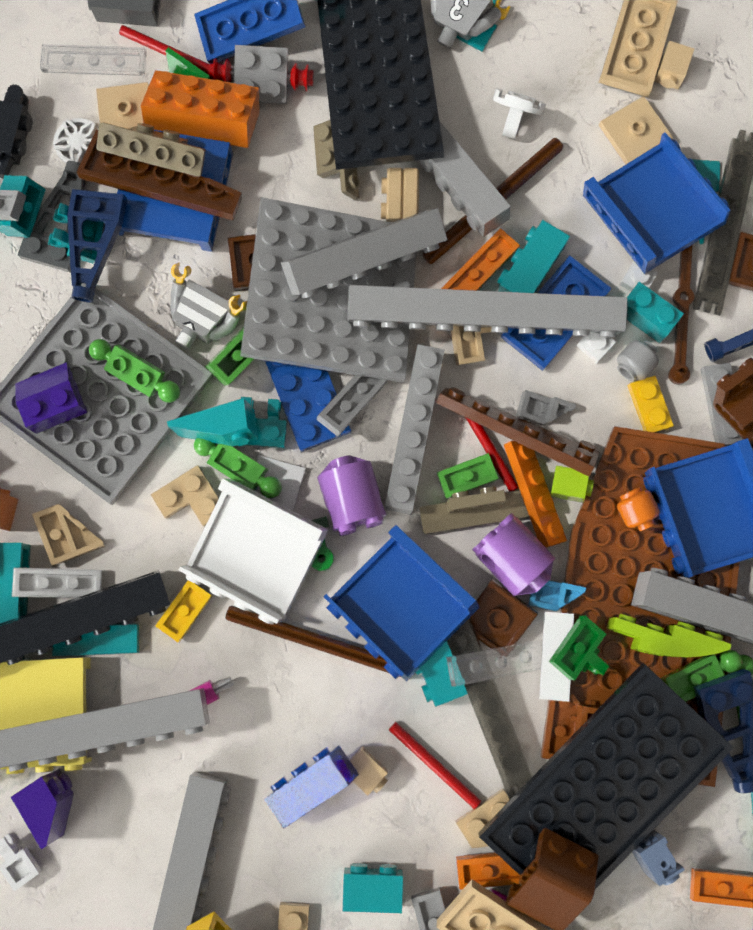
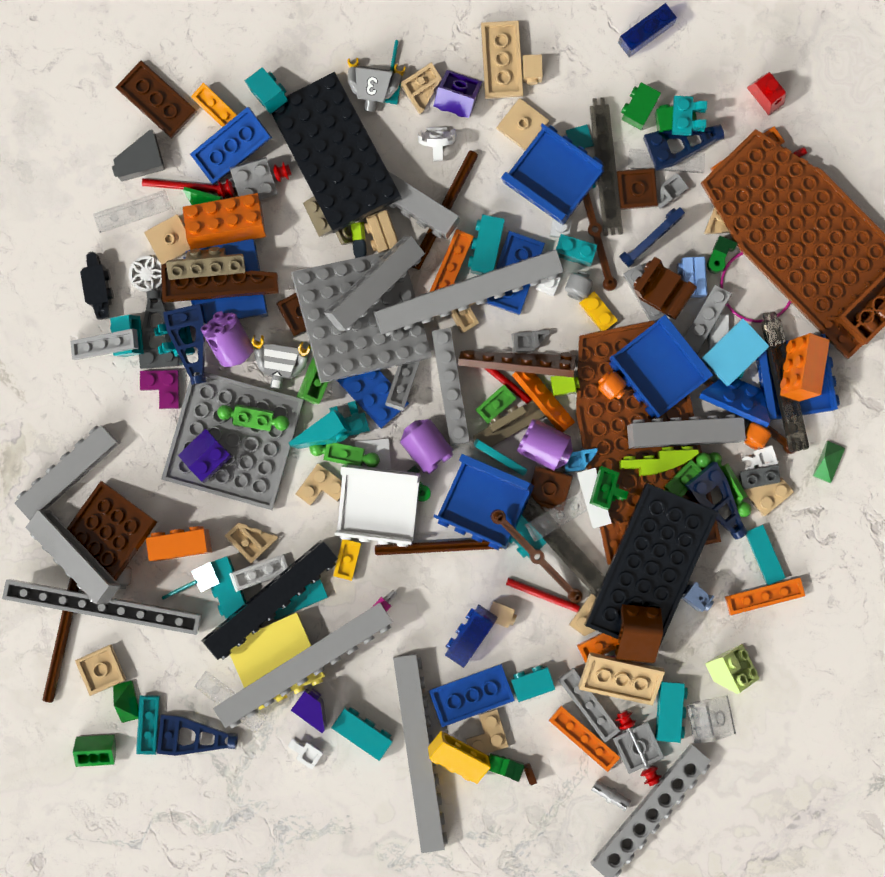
camera: 20 degrees left, 5 degrees up
none -> magenta plate [140,370,180,409]
none -> medium lavender cylinder [201,311,254,367]
none -> teal brick [331,707,393,761]
none -> piece [351,222,367,258]
none -> tan wing [400,62,442,115]
none -> blue plate [429,664,515,727]
none -> dark purple slope [433,70,482,118]
none -> teal tile [474,439,528,476]
none -> reddish brown piece [491,509,583,603]

